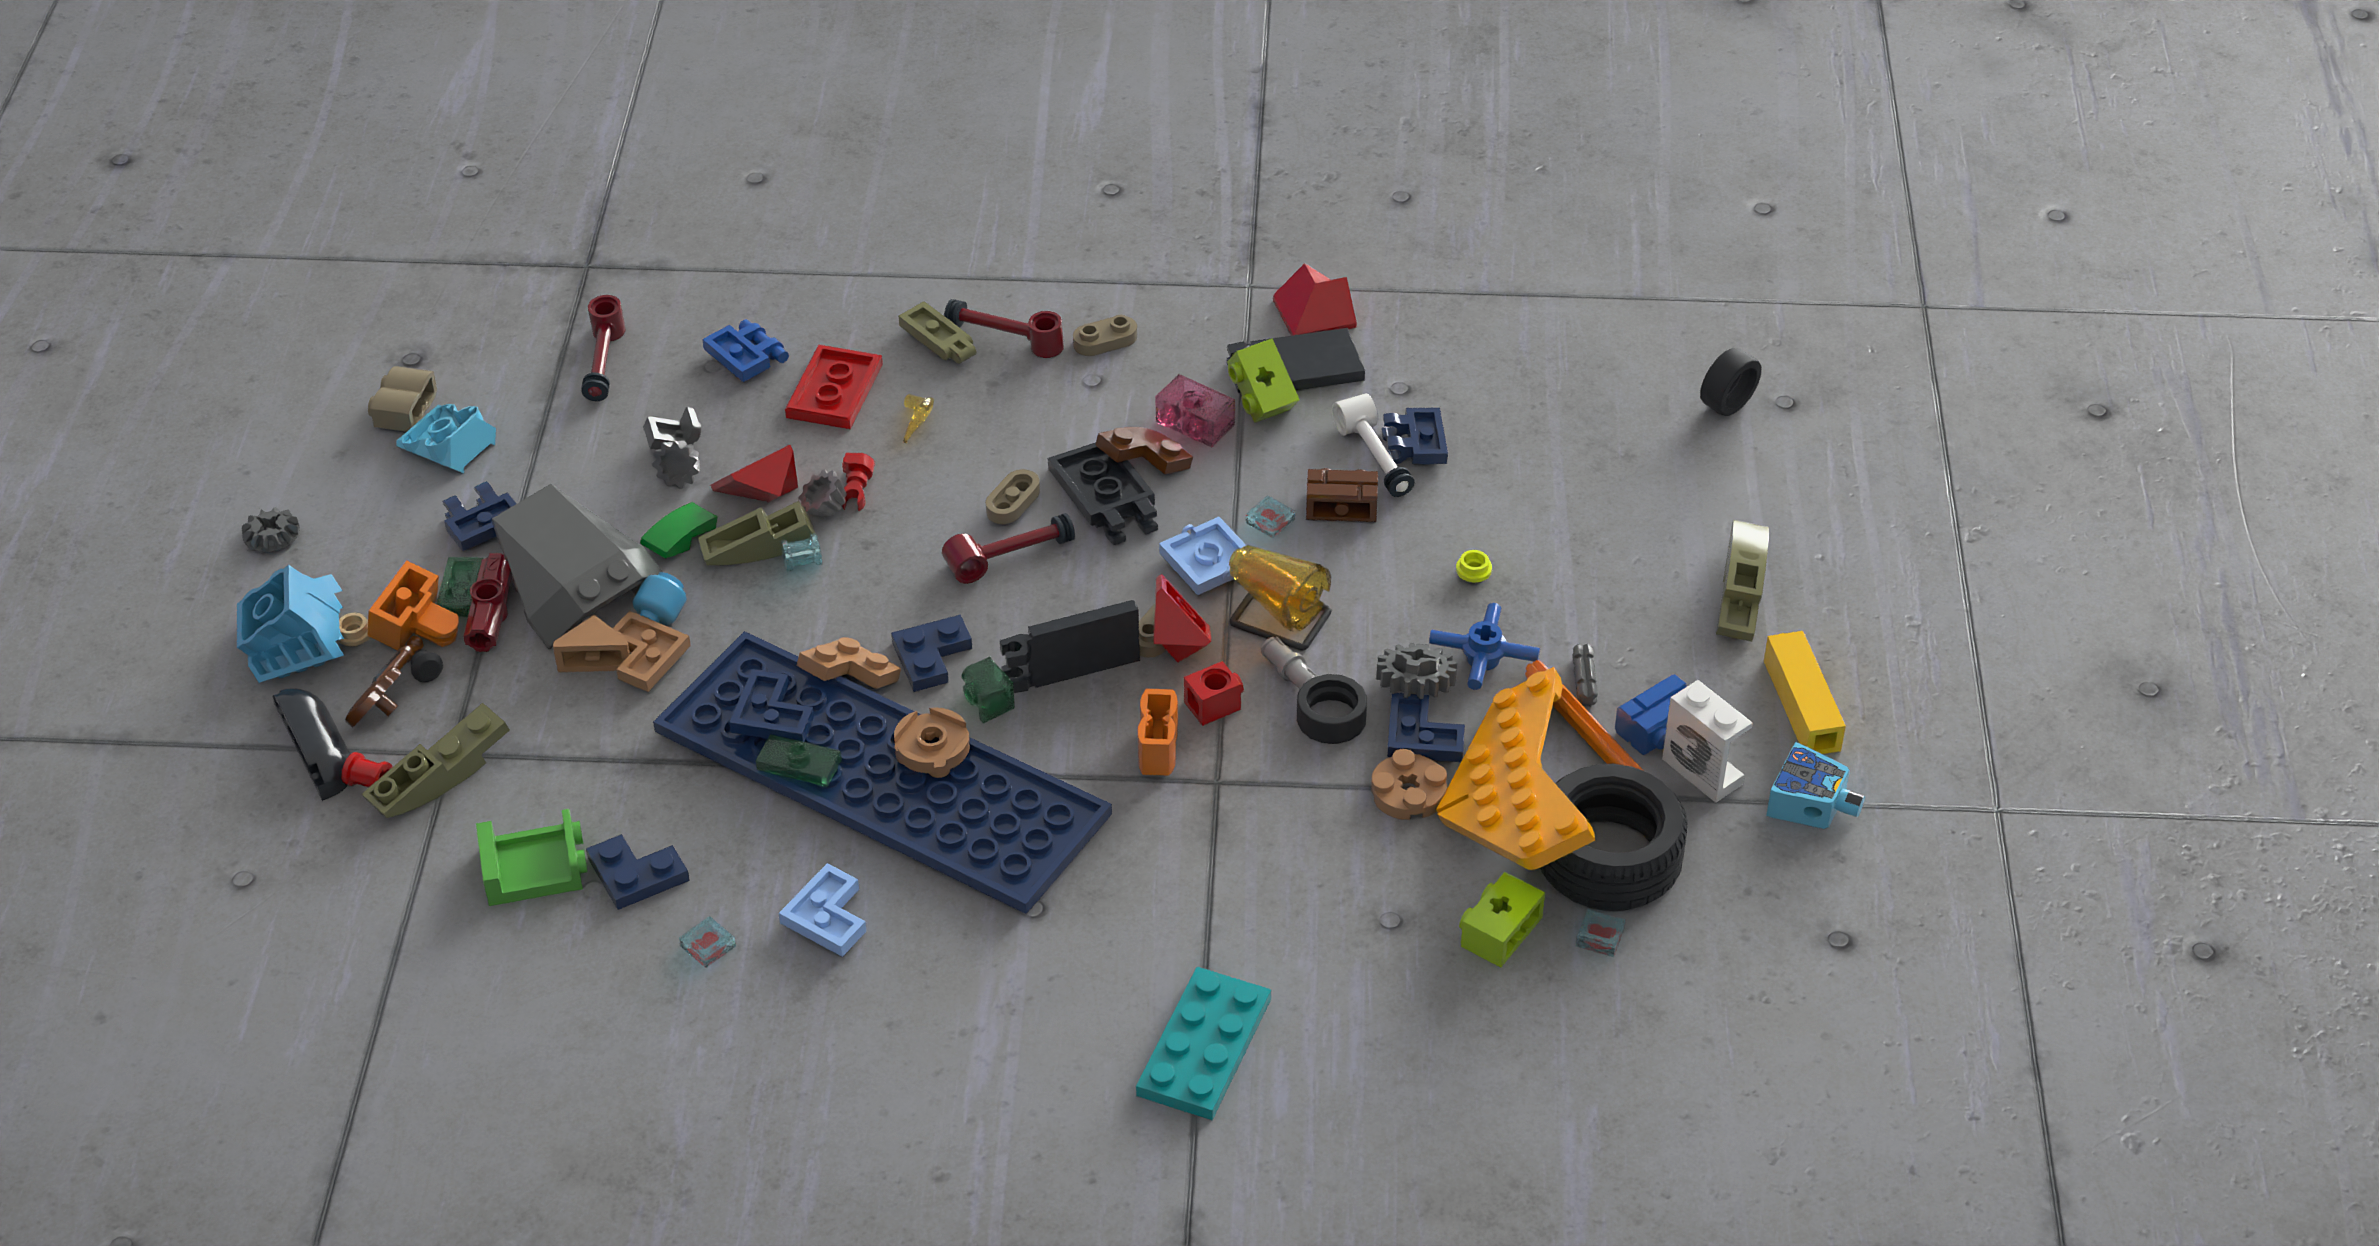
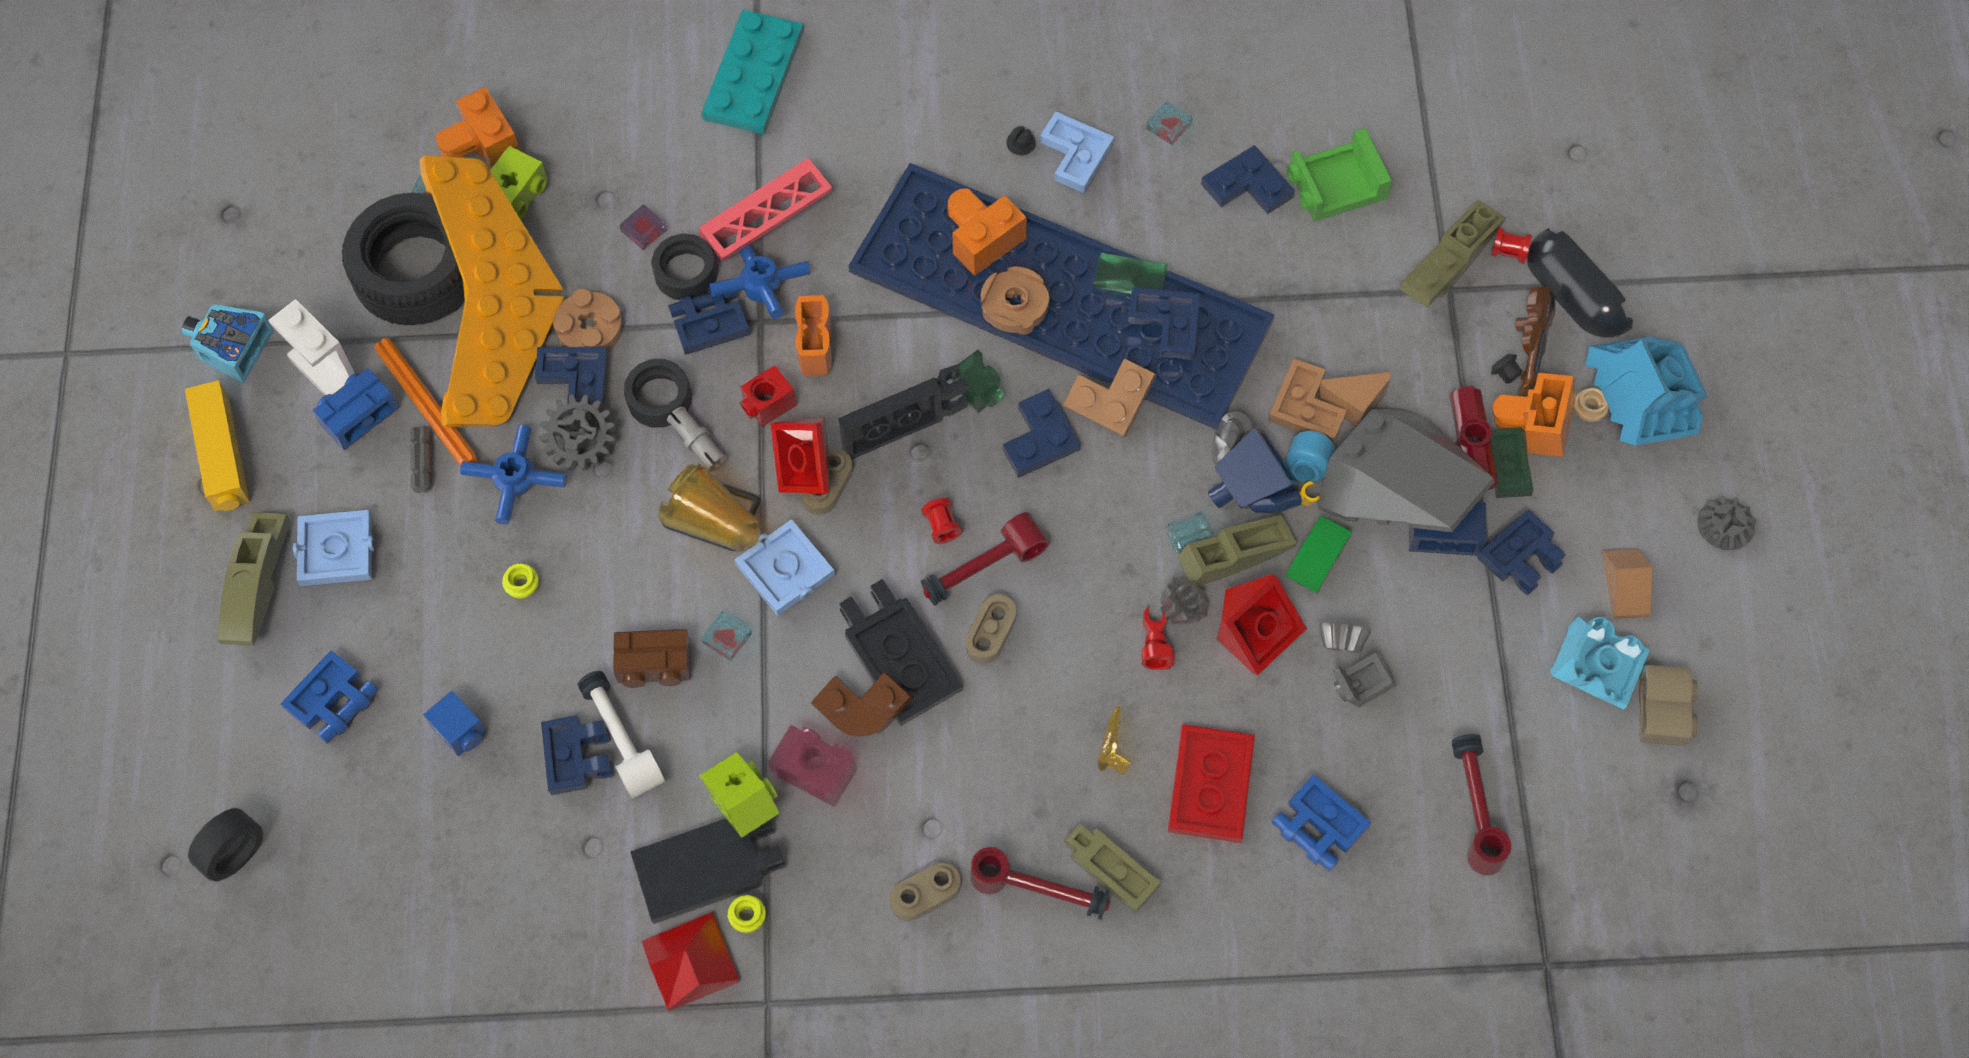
camera: 175 degrees right, 20 degrees up
none -> blue plate [280,651,378,744]
none -> light blue plate [293,510,374,586]
none -> blue brick [423,691,486,757]
none -> orange brick [436,87,520,168]
none -> clear purple tile [619,204,667,250]
none -> black tyre [651,233,718,300]
none -> dark blue plate [668,289,750,355]
none -> coral fence [699,157,832,262]
none -> blue bar [710,244,810,319]
none -> neon yellow plate [728,895,766,933]
none -> red bush [921,497,962,544]
none -> orange brick [948,188,1027,276]
none -> black piece [1006,126,1036,155]
none -> dark blue torso [1208,411,1320,513]
none -> medium nougat slope [1602,549,1653,619]

